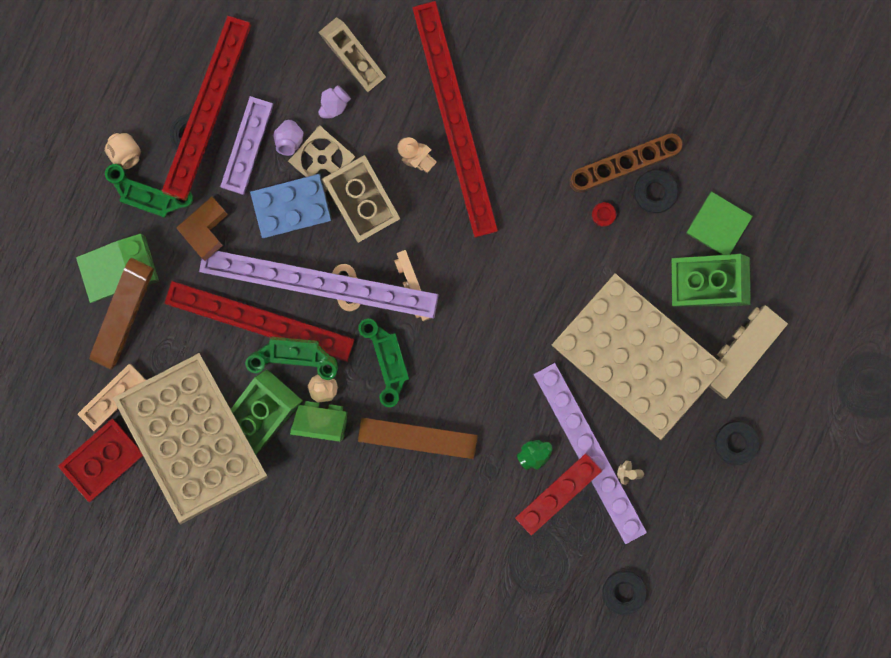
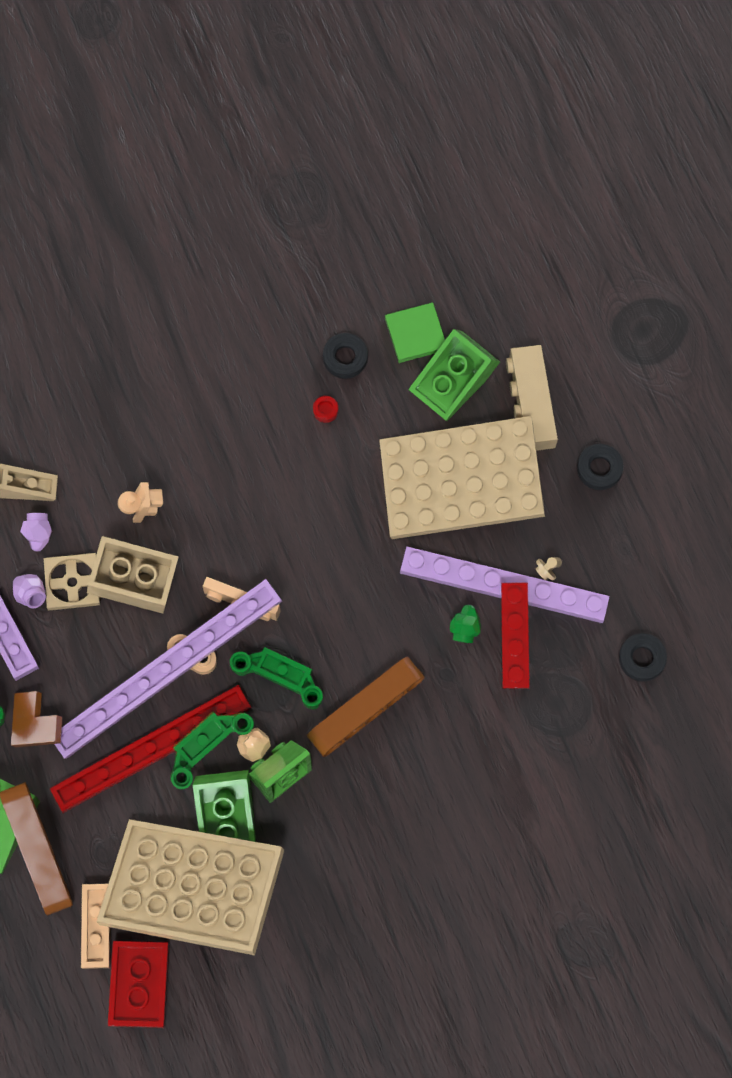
camera: 50 degrees left, 15 degrees down
medium blue plate [250,174,332,238] -> none
red plate [412,1,498,238] -> none
dark orange beam [570,134,682,193] -> none

